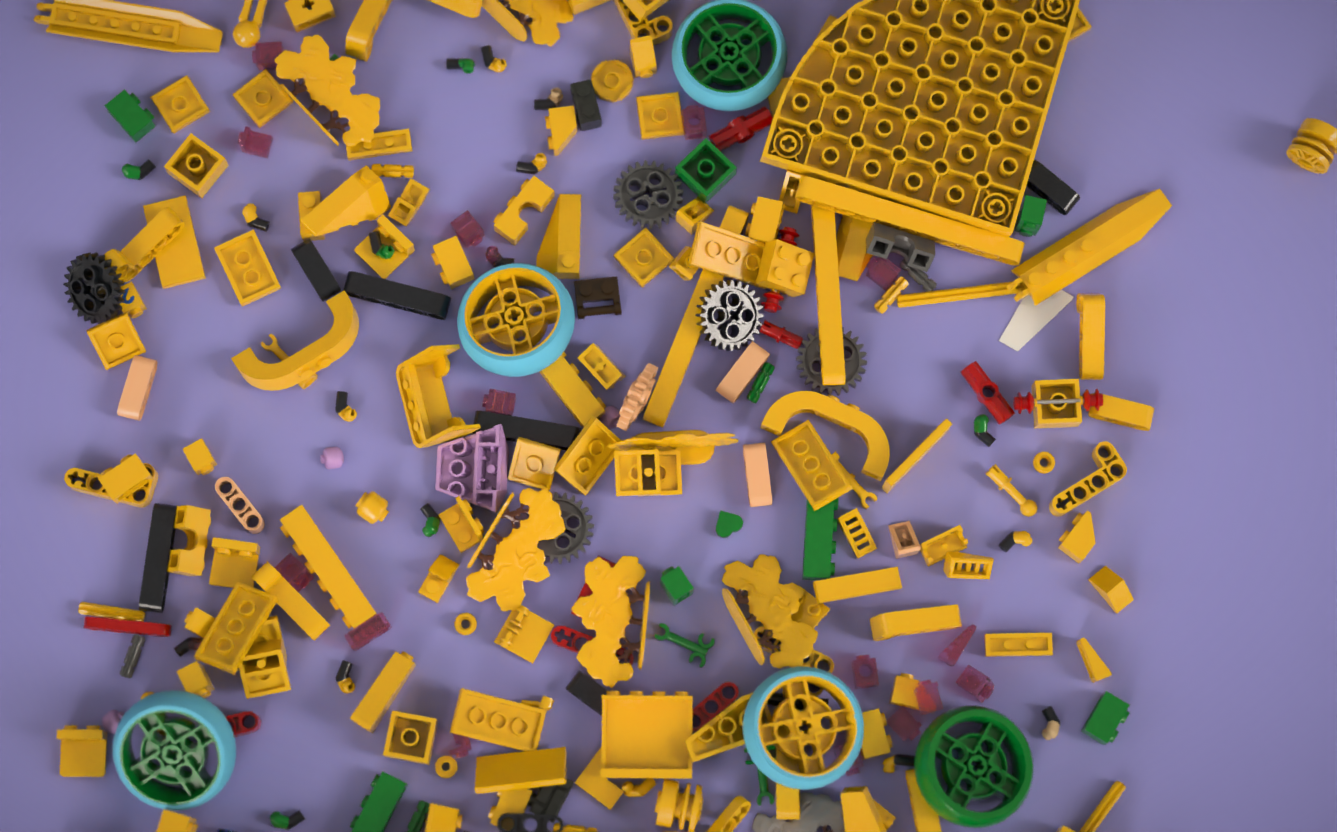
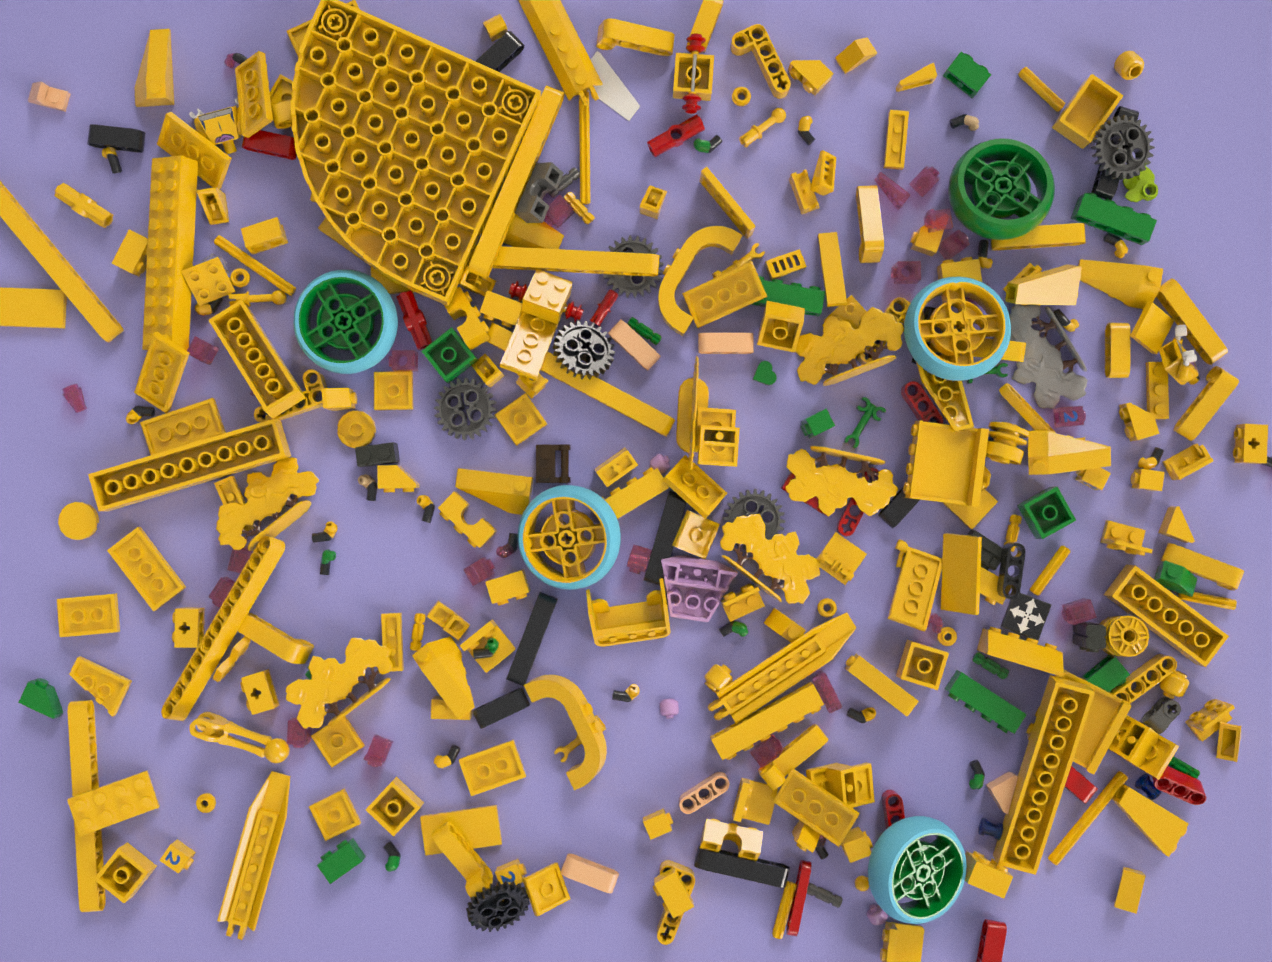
camera: 75 degrees left, 10 degrees up
light nougat gear [616,363,658,431] -> none
light nougat slope [888,521,921,559] -> none
green brick [1014,195,1047,237] -> none
none -> yellow arch [444,287,490,350]
none -> yellow brick [482,14,508,42]
none -> yellow slope [639,185,667,219]
none -> yellow hinge [707,612,856,724]
none -> yellow brick [757,301,805,353]

